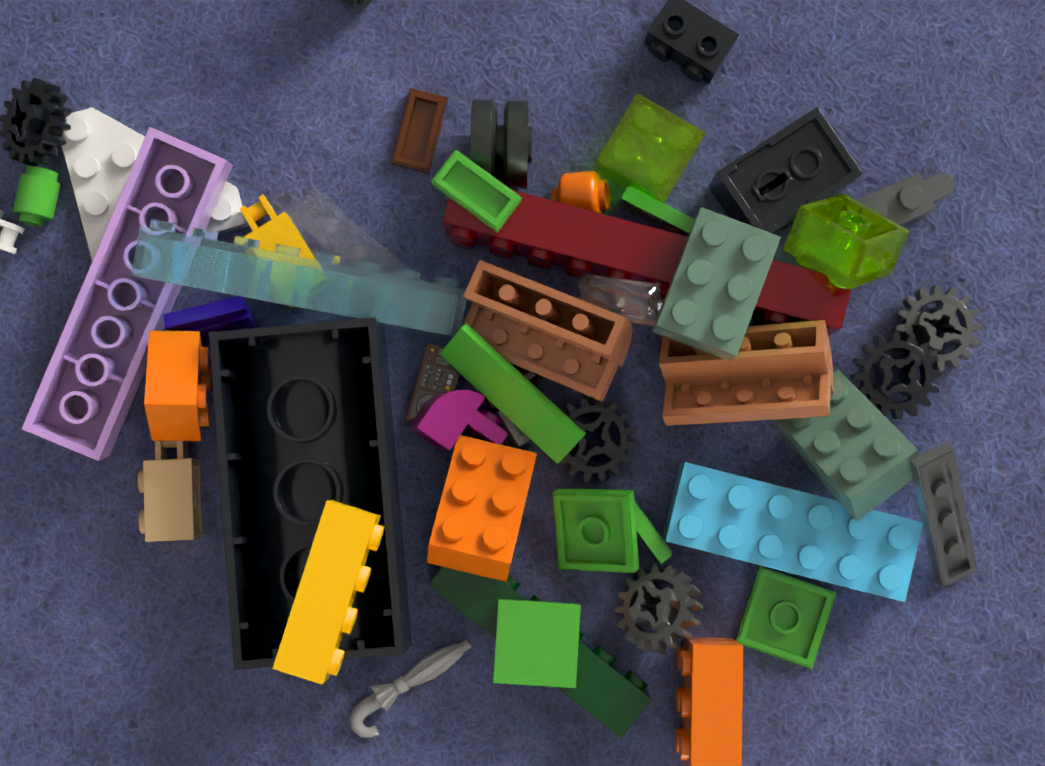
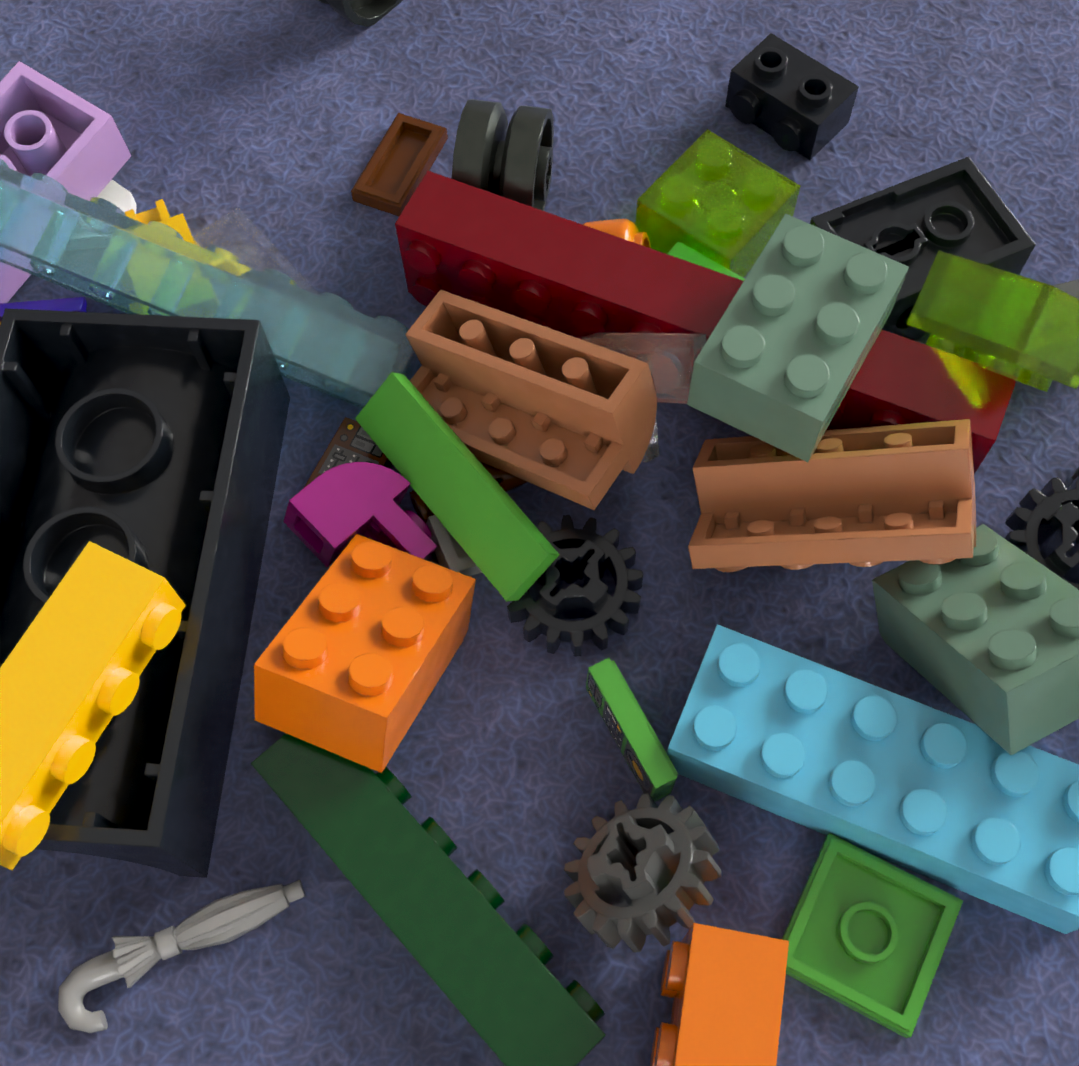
camera: 10 degrees right, 20 degrees down
bright green tile [431,149,522,233] -> none
bright green tile [493,599,581,688] -> none
bright green tile [552,489,639,573] -> none

